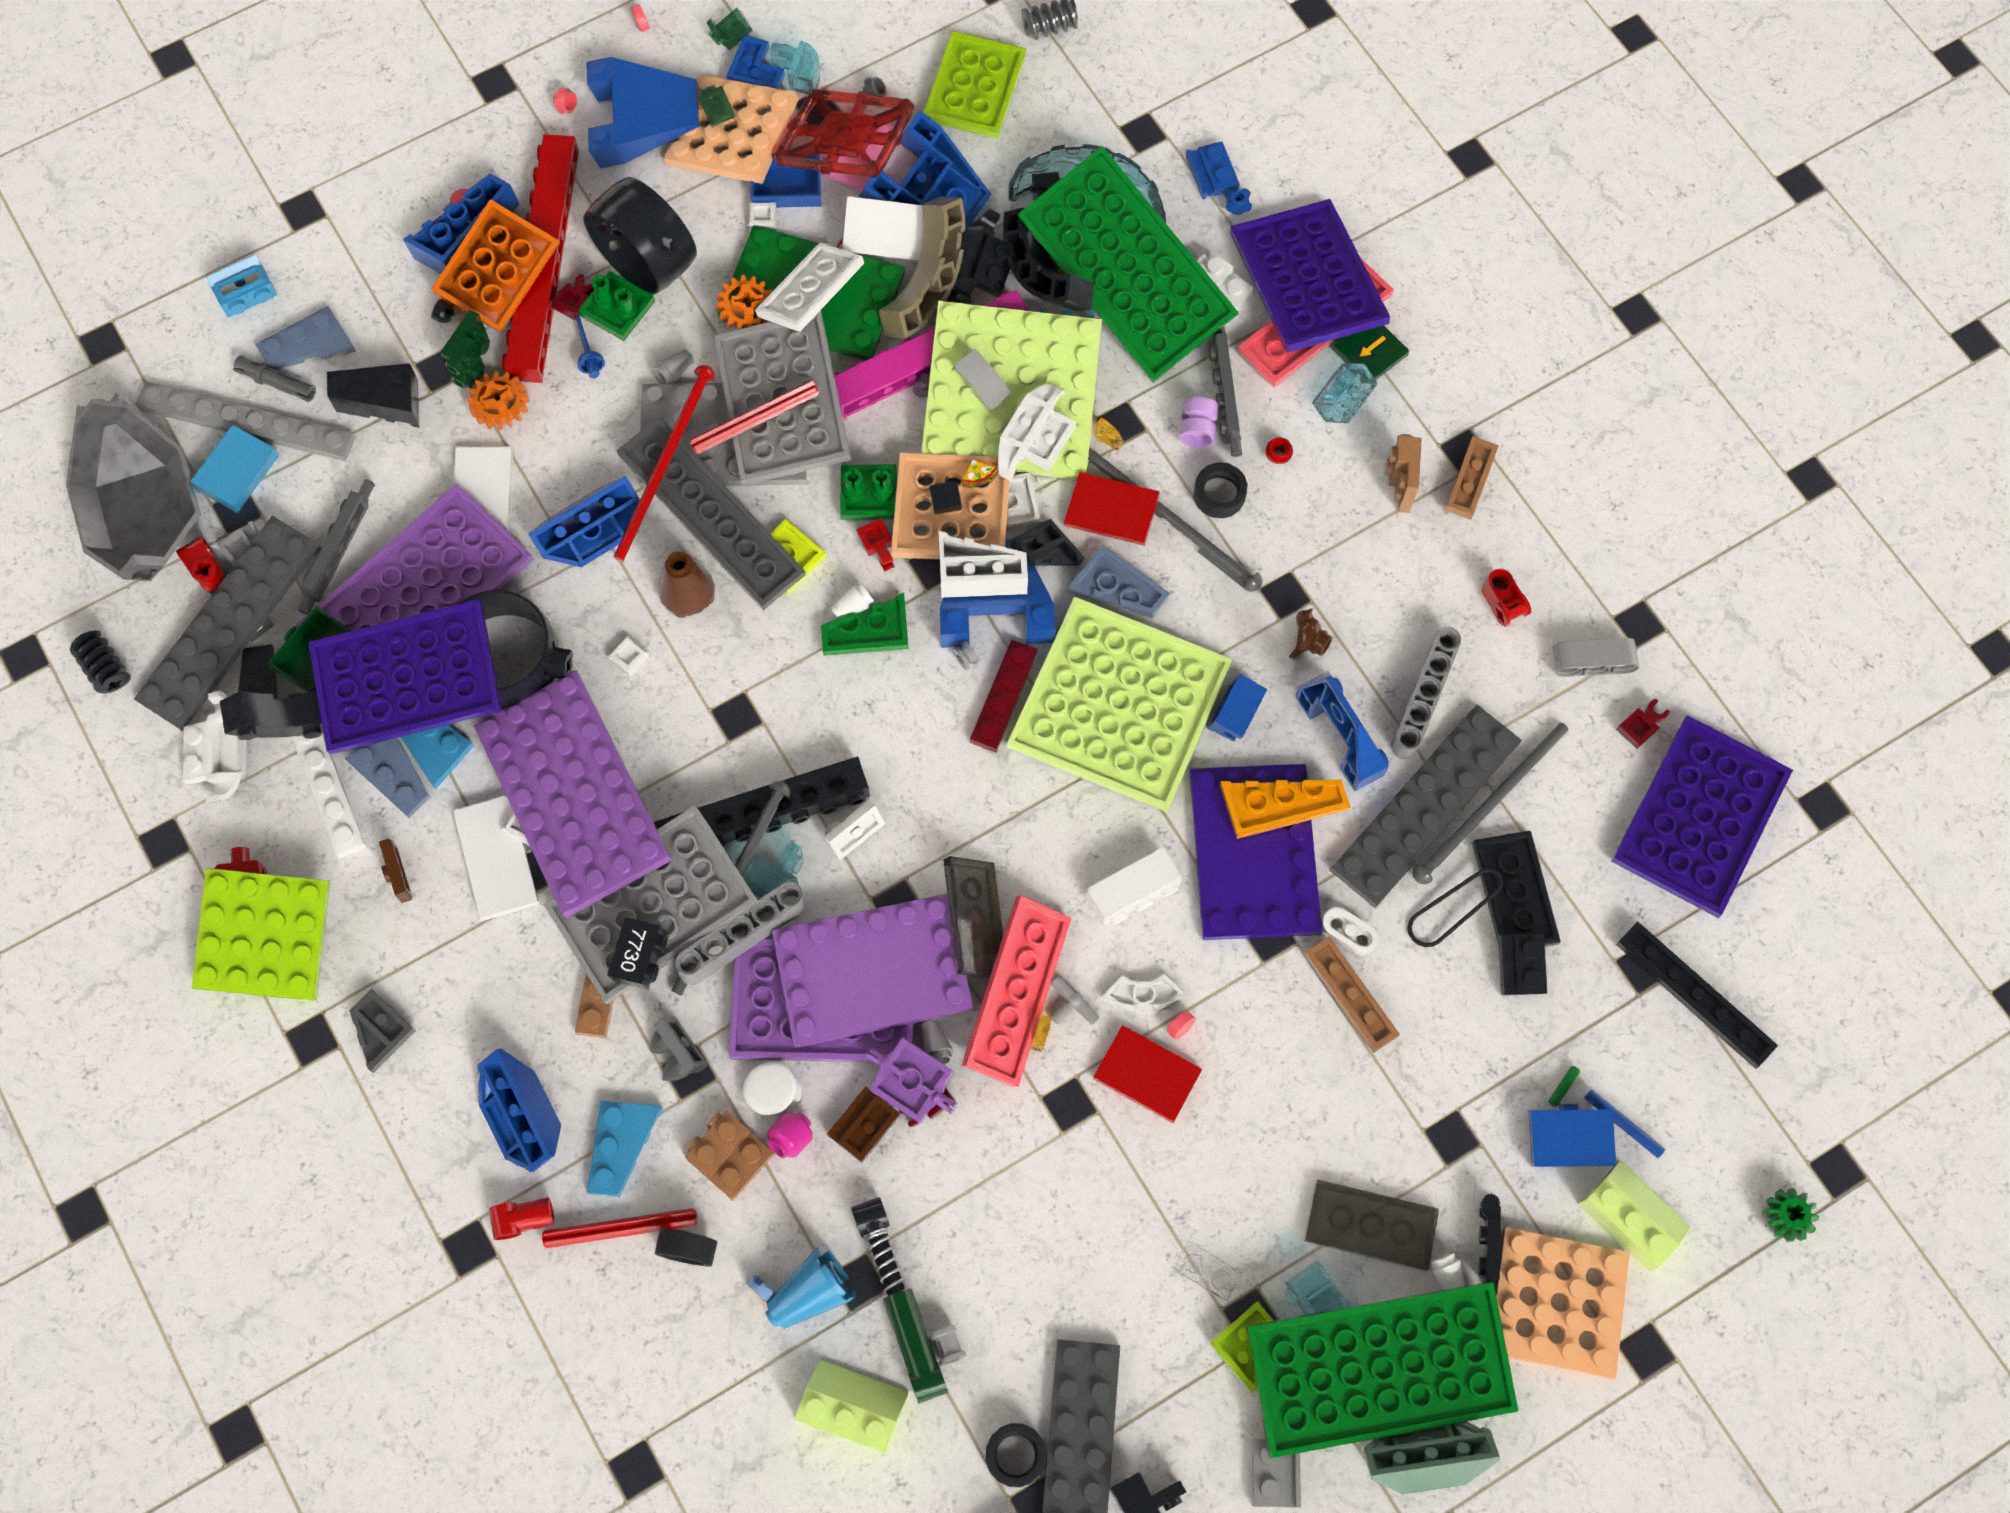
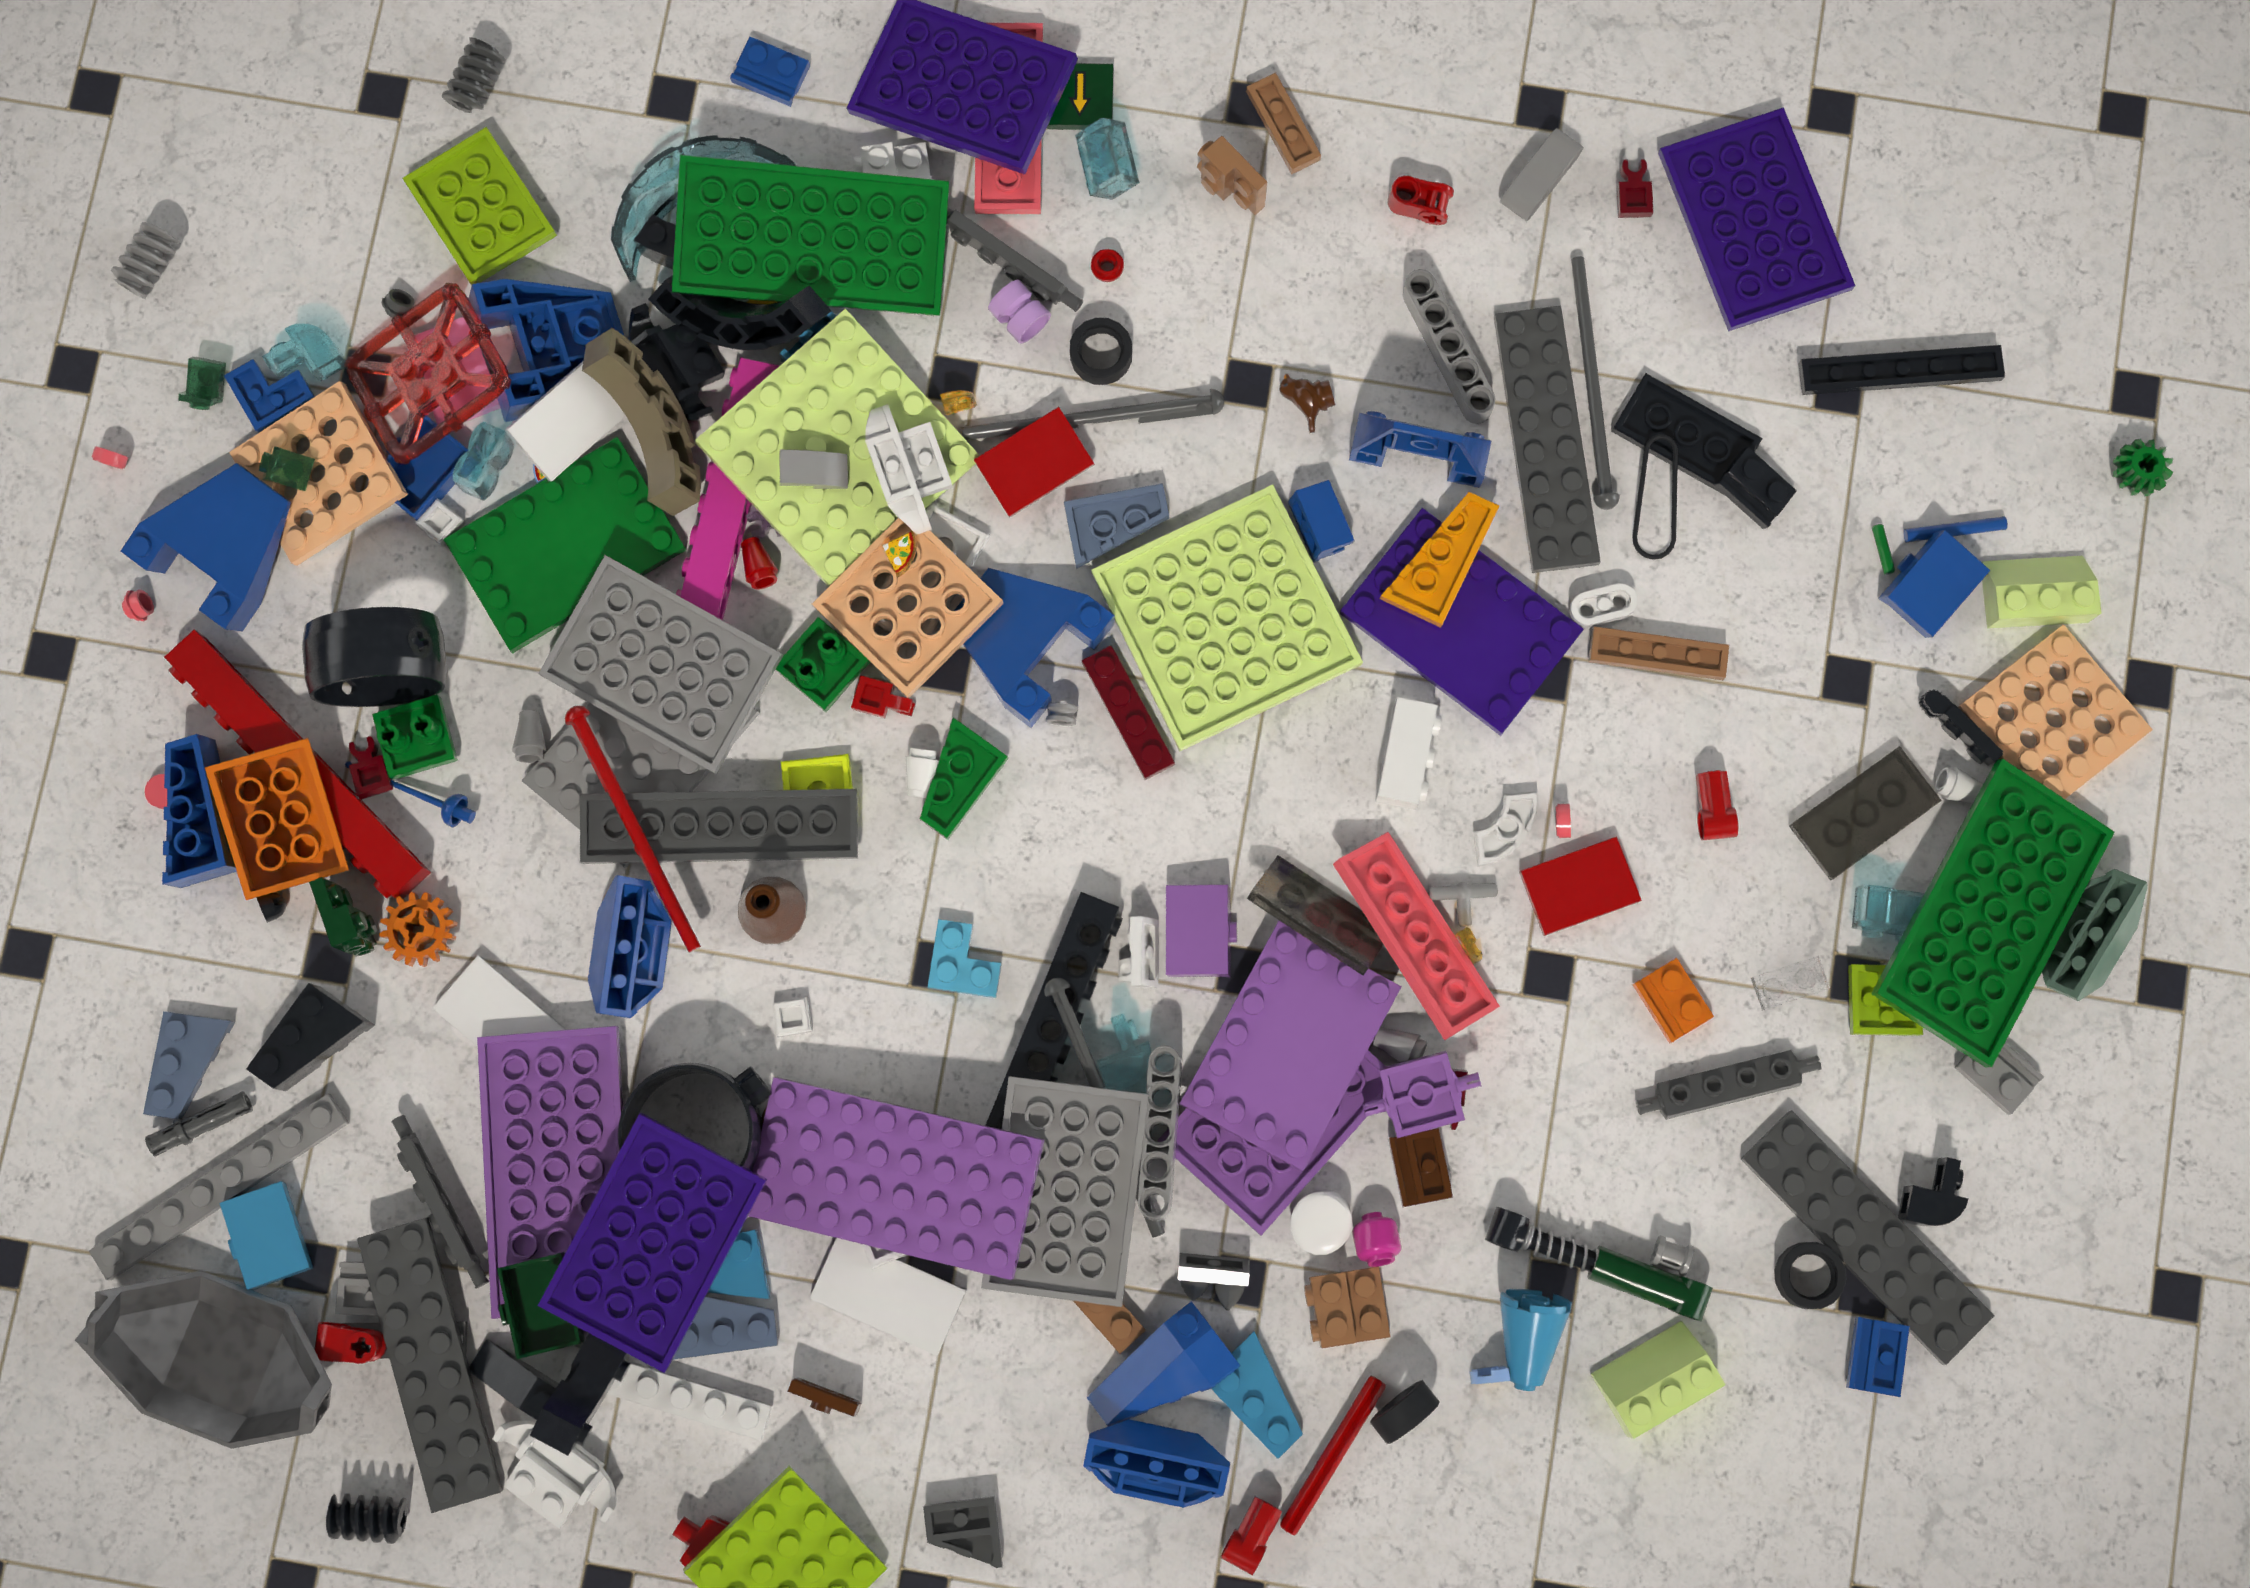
camera: 45 degrees left, 10 degrees up
dark azure window [206,254,278,317] -> none
black brick [607,917,668,990] -> none
axle [690,380,819,454] -> none
orange gear [716,275,773,330] -> none
white tile [755,242,864,332] -> none
black tile [929,481,962,515] -> none
white wedge [939,531,1028,598] -> none
black wing [1009,518,1085,566] -> none
blue plate [1224,188,1252,215] -> none
none -> clear light blue brick [453,421,514,501]
none -> red cone [740,537,778,590]
none -> medium azure plate [928,919,1002,998]
none -> blue wedge [1087,1301,1241,1426]
none -> medium lavender container [1166,885,1237,977]
none -> orange plate [1632,958,1714,1044]
none -> dark grey plate [1636,1050,1821,1120]
none -> red piece [1696,770,1739,840]

